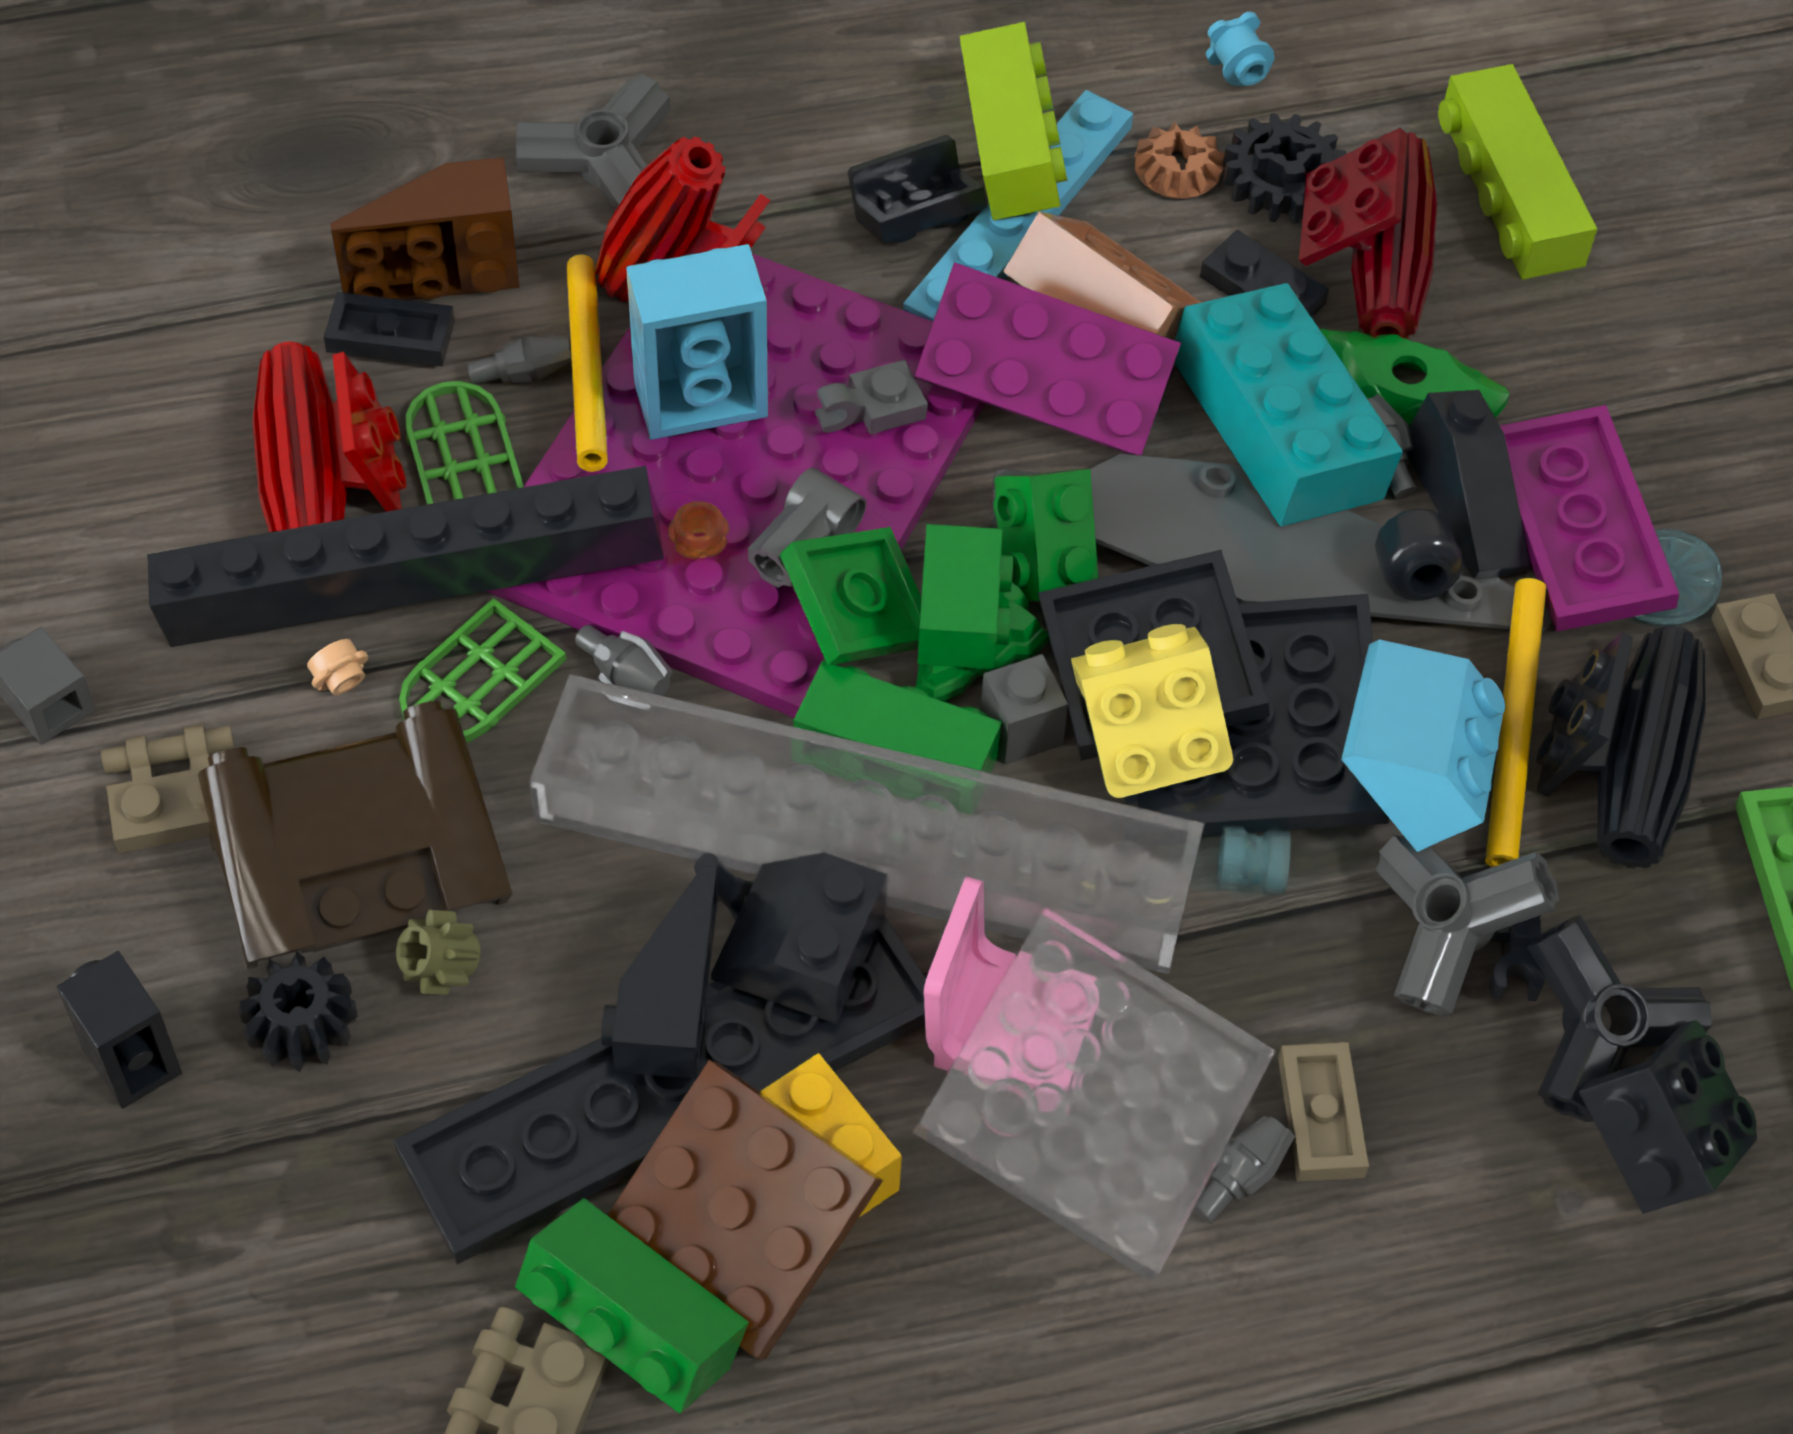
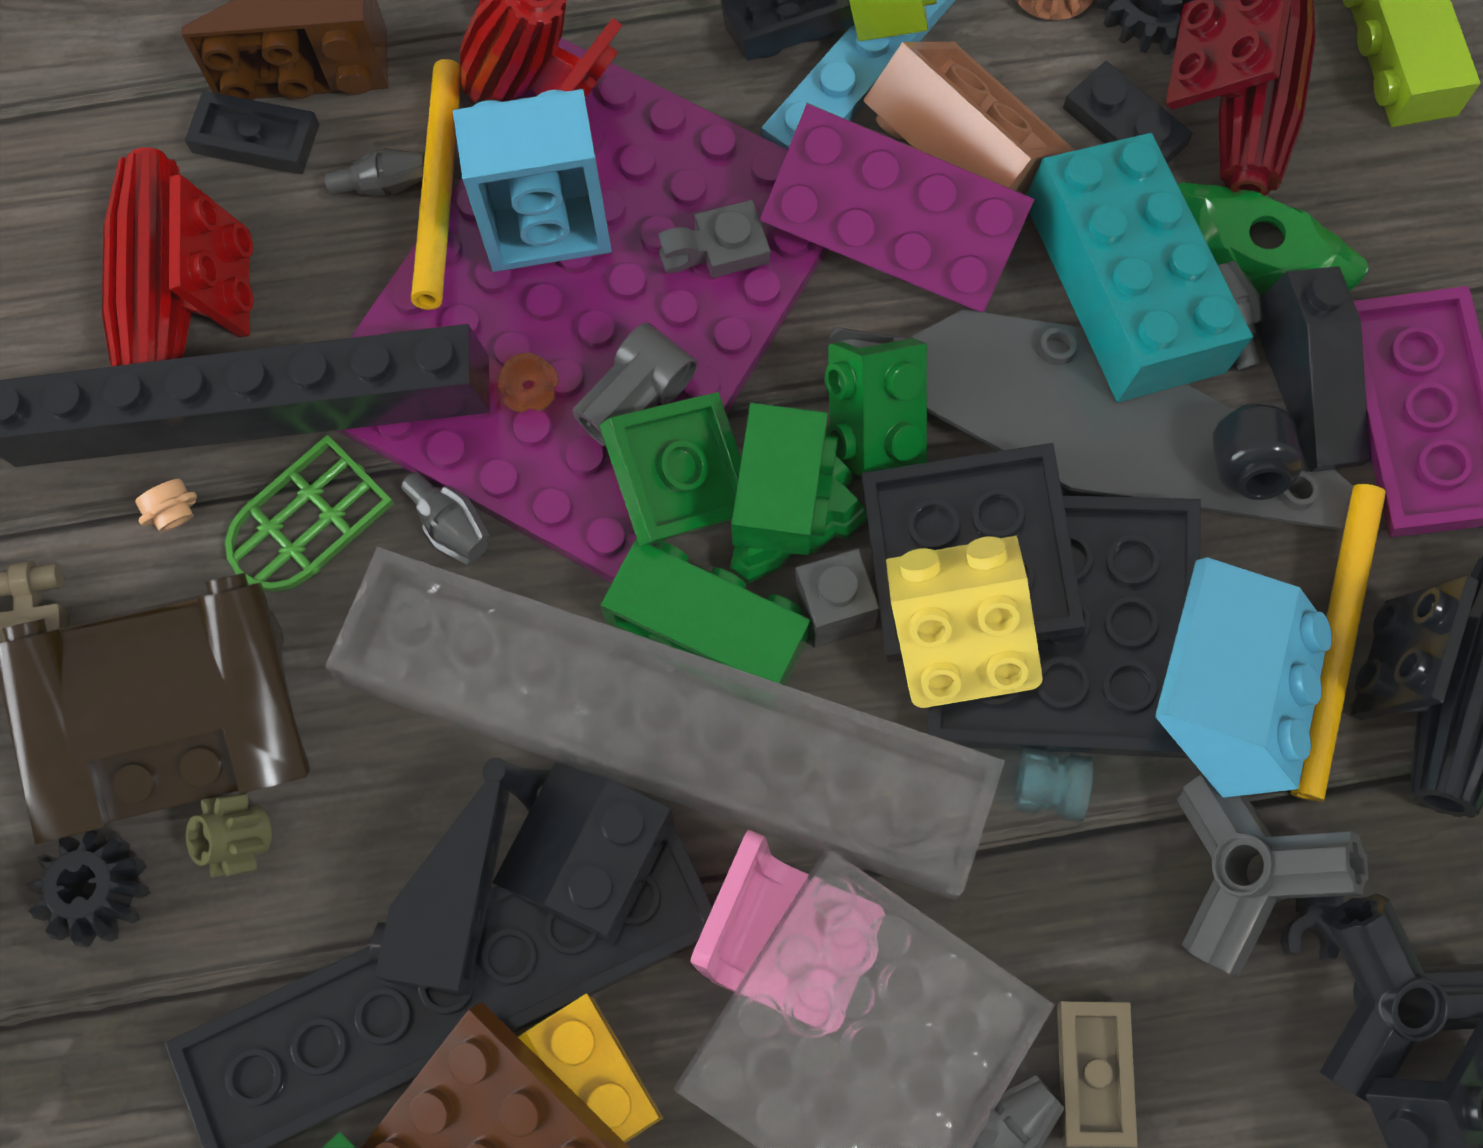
camera: 10 degrees right, 15 degrees up
bright green window [405,381,524,504] -> none

